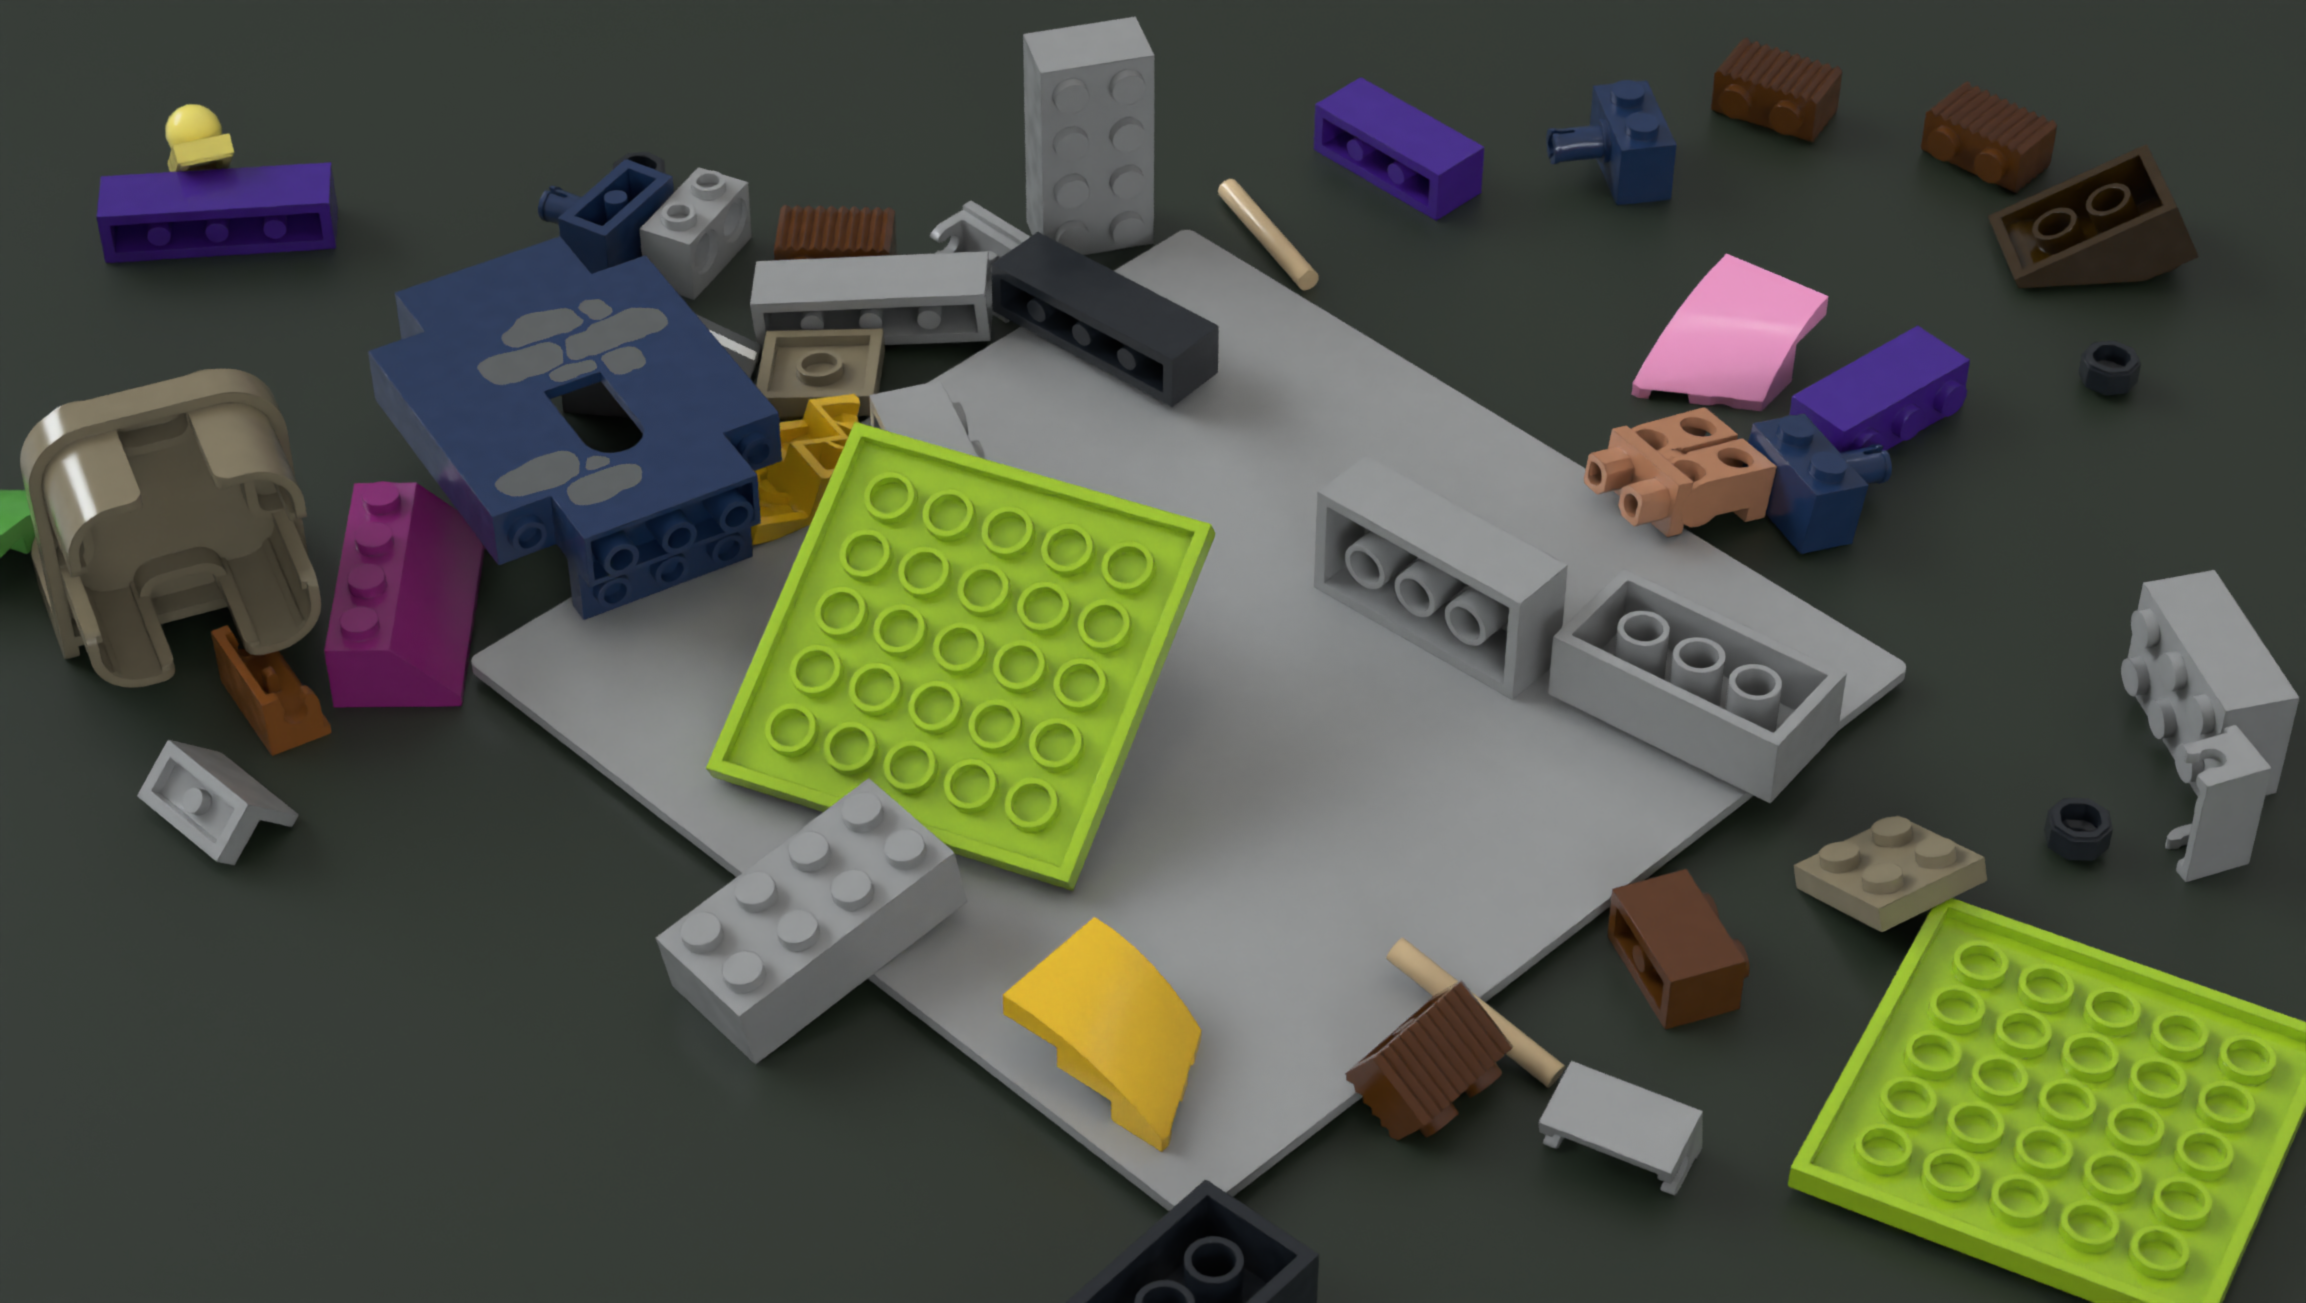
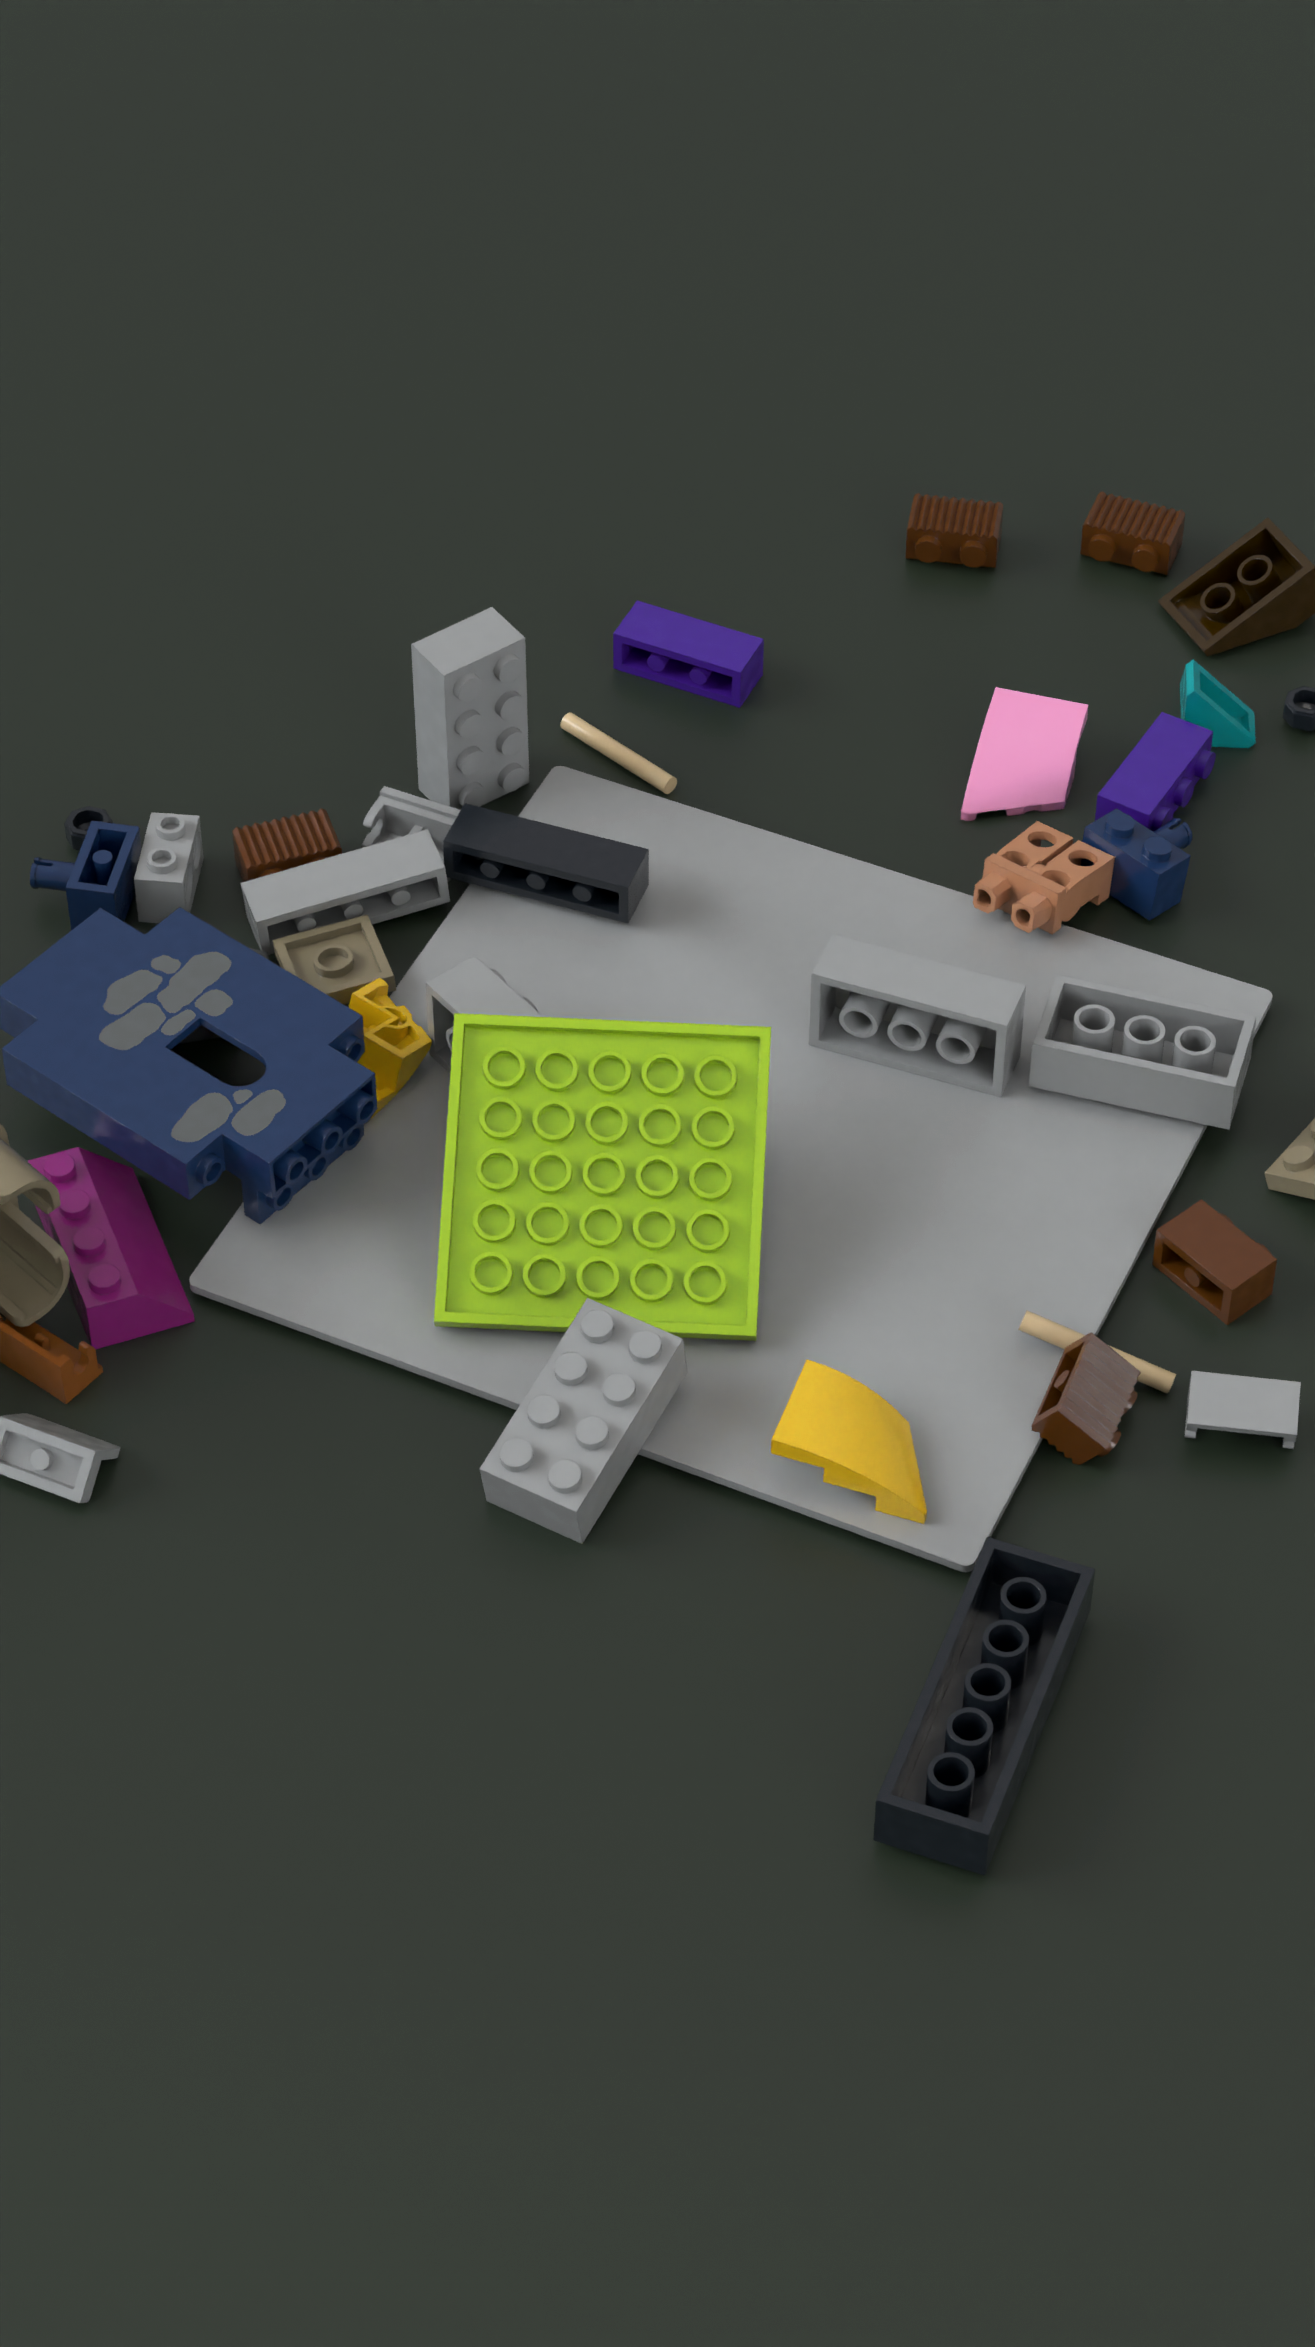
camera: 20 degrees left, 5 degrees up
dark blue brick [1546,80,1677,205] -> none
none -> teal slope [1180,659,1256,748]

